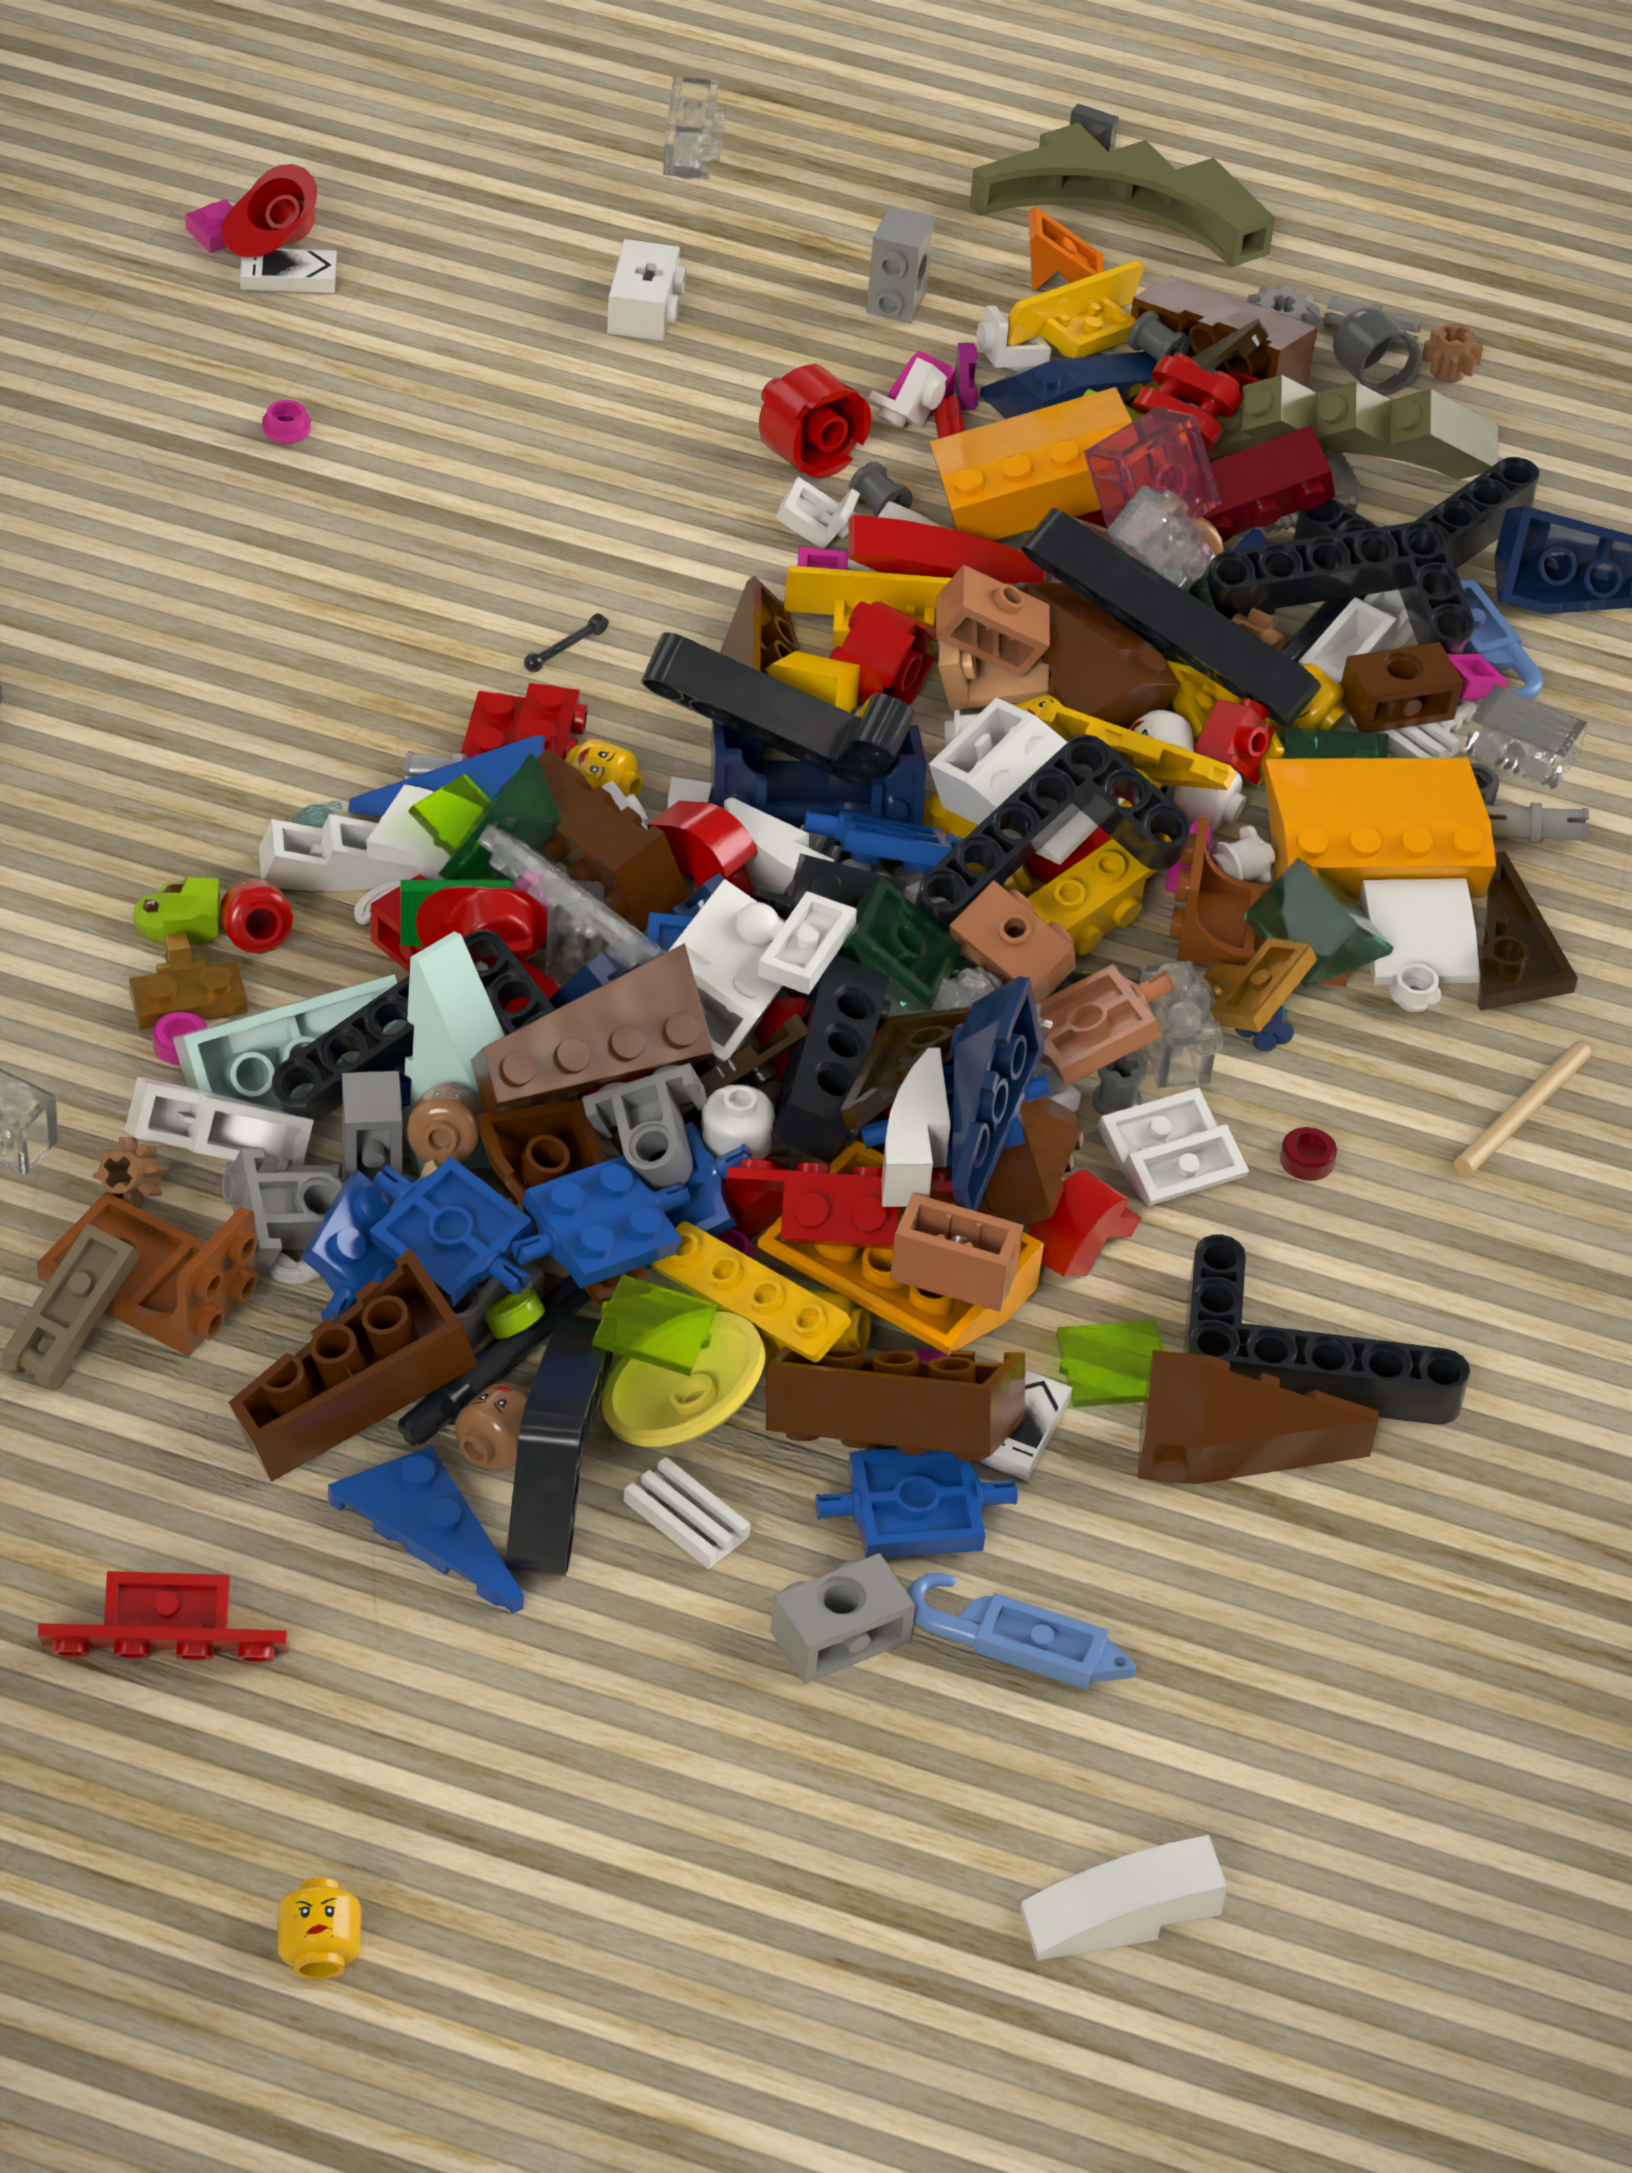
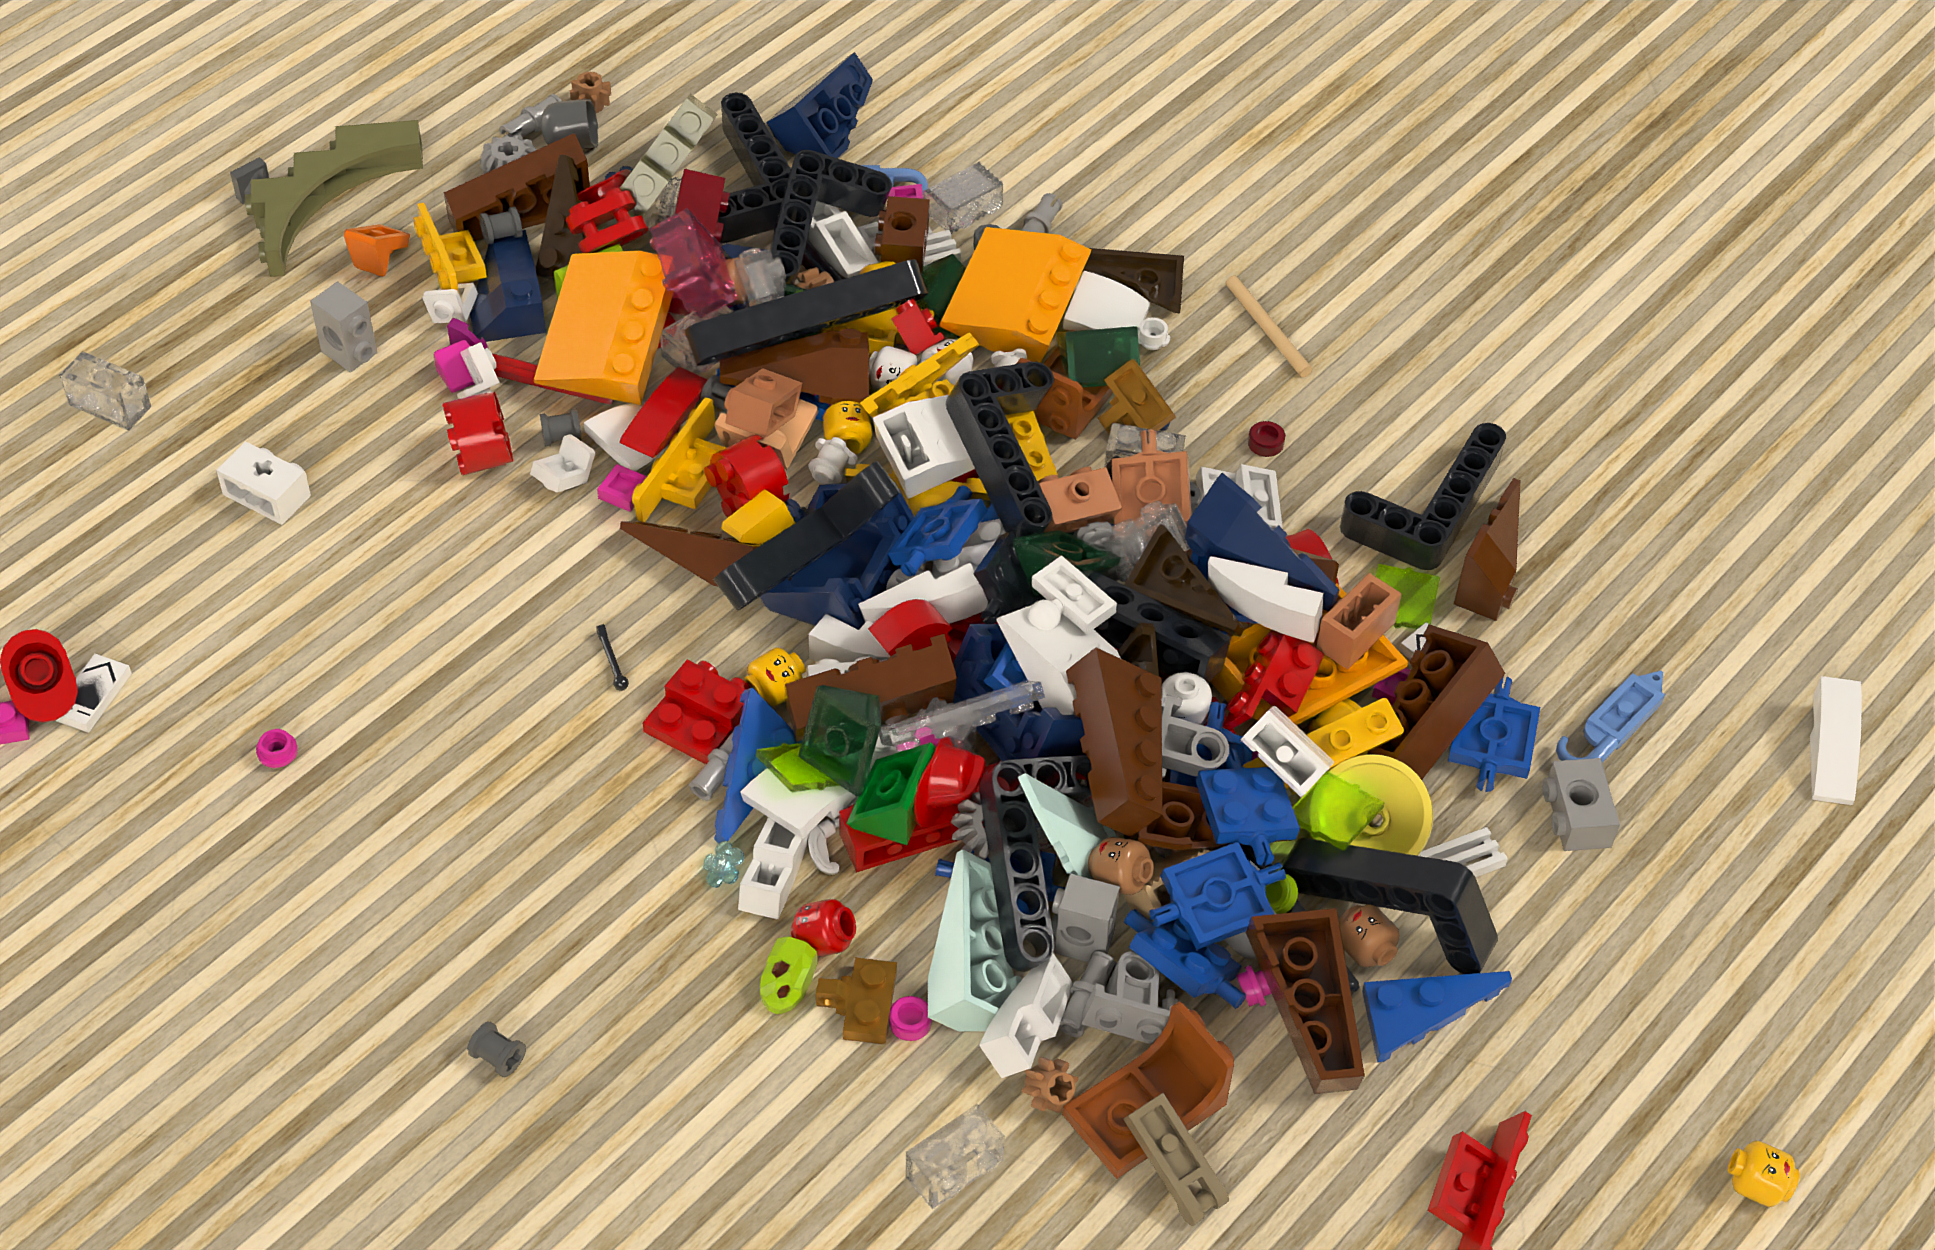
camera: 65 degrees left, 5 degrees up
none -> white brick [1241,705,1335,797]

